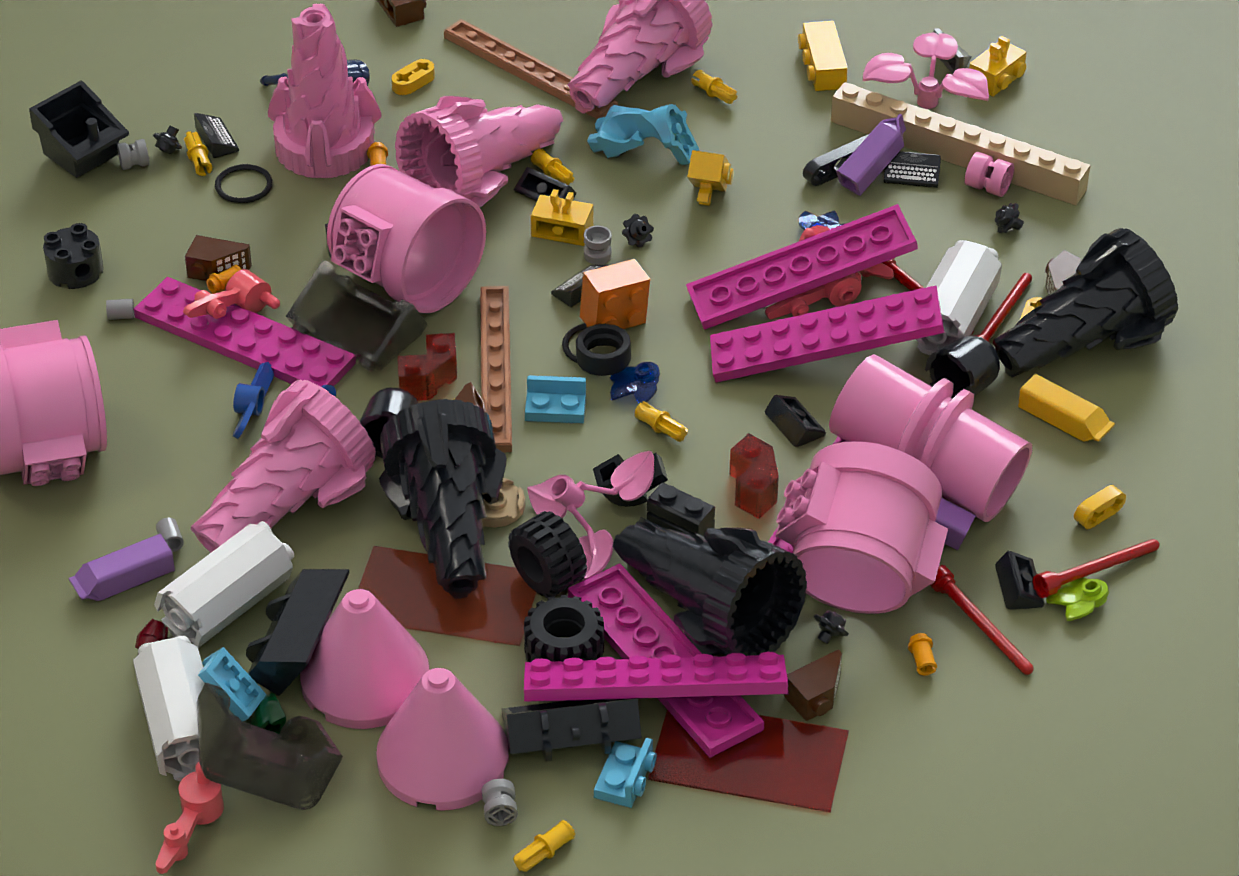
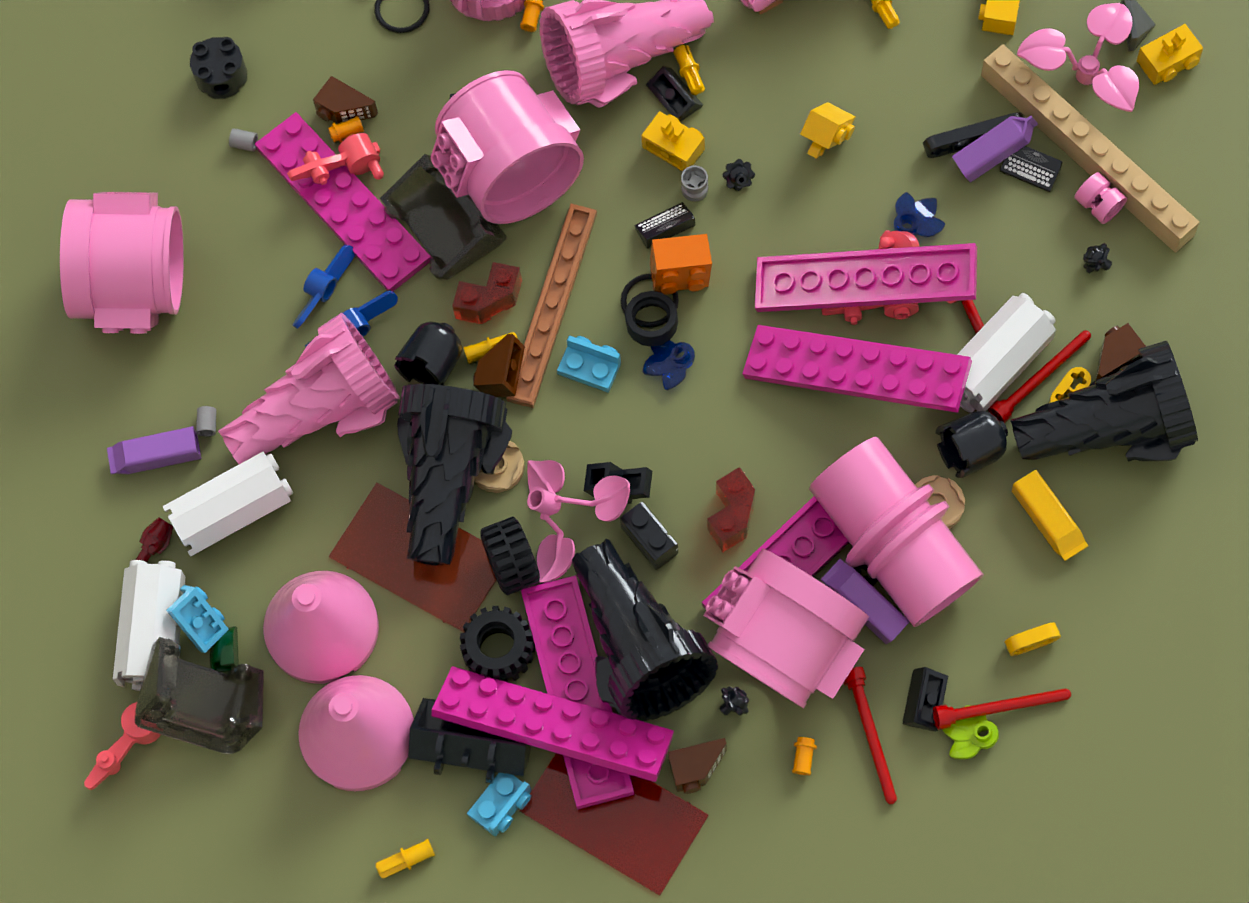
camera: 25 degrees right, 25 degrees up
black piece [246,569,350,696] -> none
light grey wheel [482,779,518,826] -> none
medium azure hips [587,104,699,165] -> none
yellow axle [634,401,688,442] -> none
black slope [765,395,826,447] -> none

